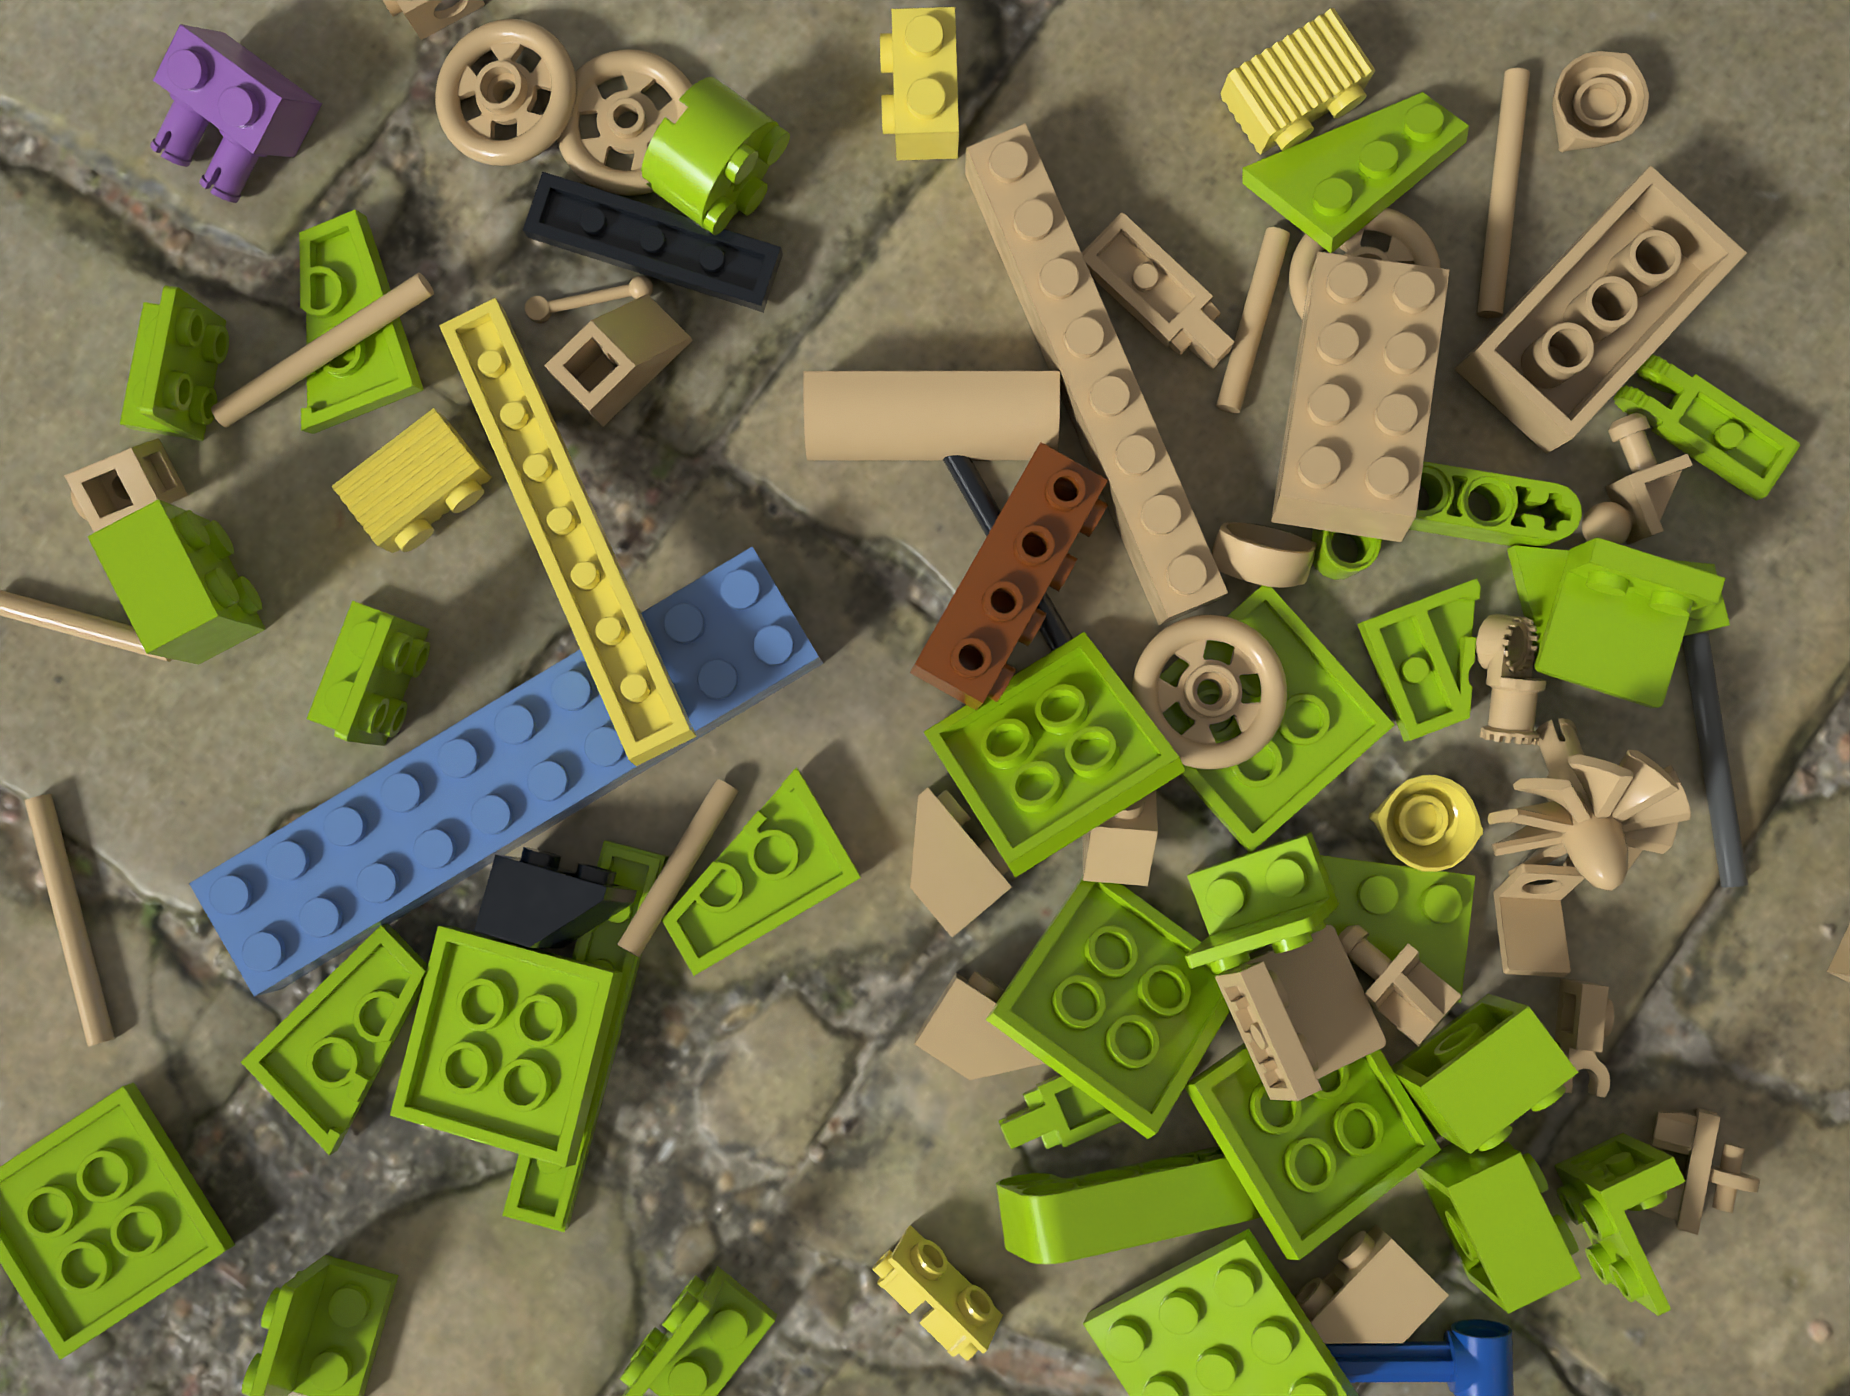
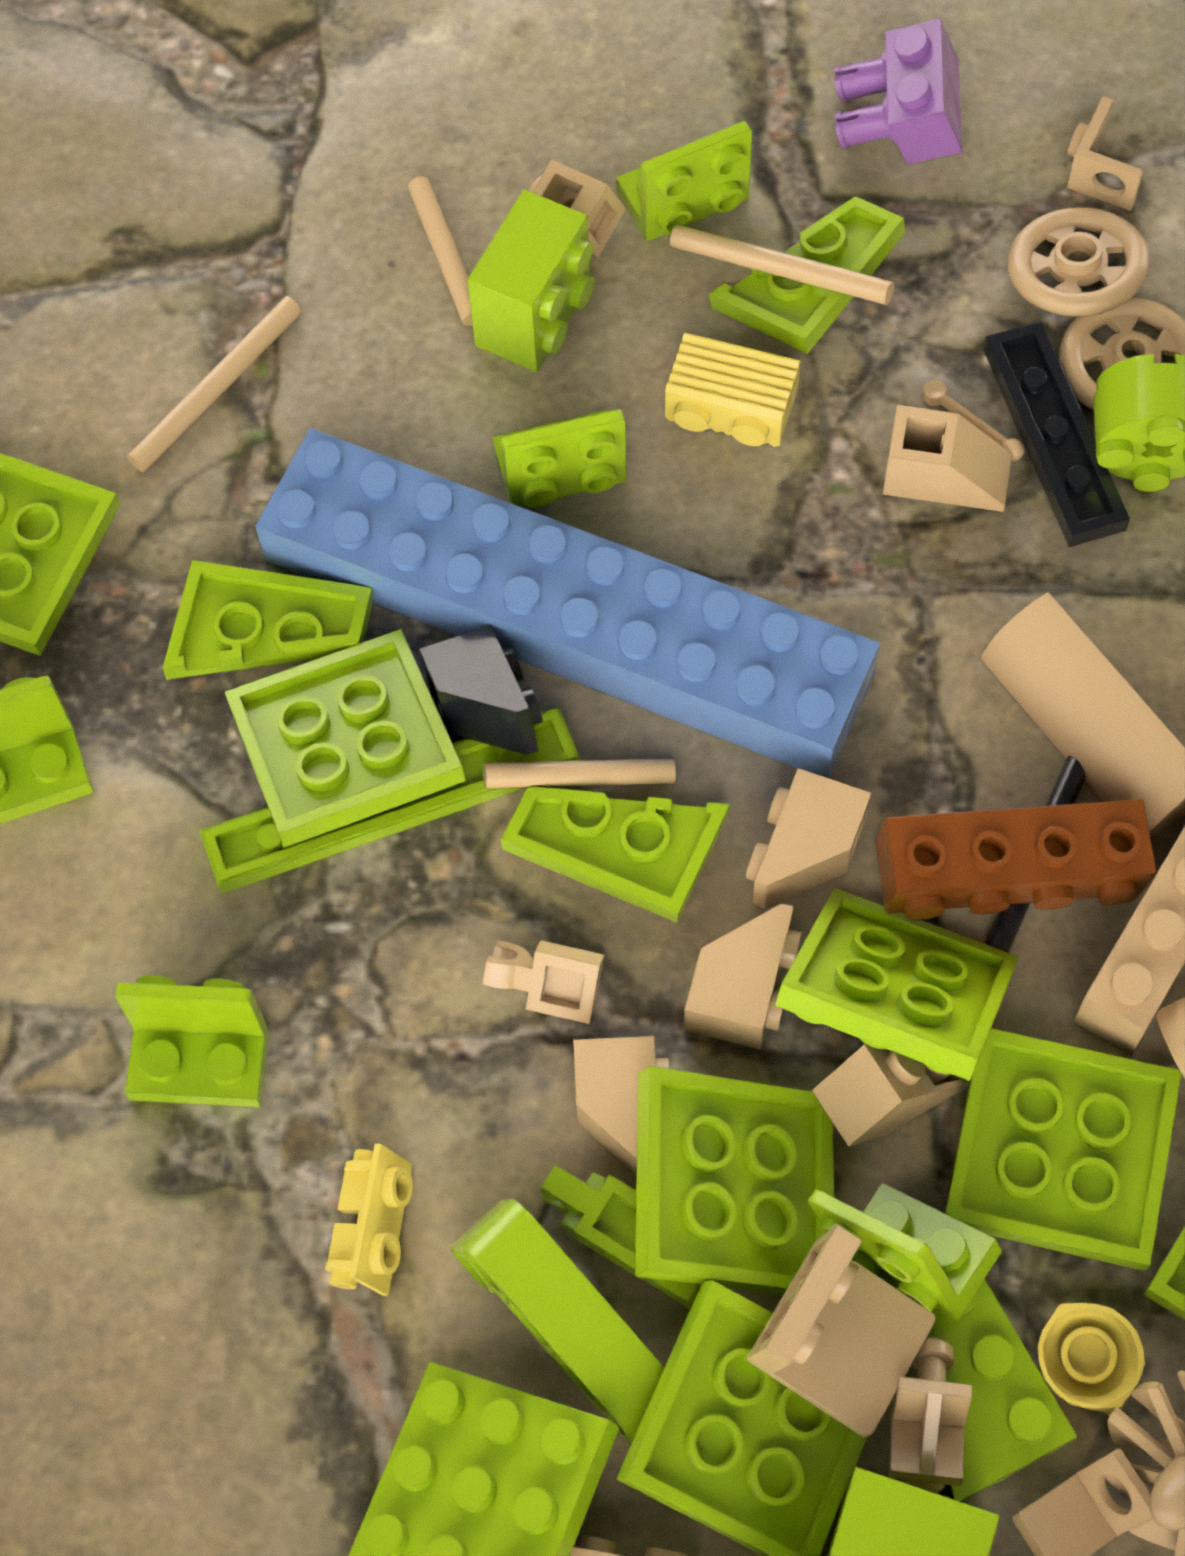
camera: 55 degrees right, 20 degrees down
light yellow plate [439,297,697,766] -> none
tan plate [1132,615,1287,769] -> none
none -> tan plate [482,940,604,1024]
none -> tan slope [746,768,871,909]

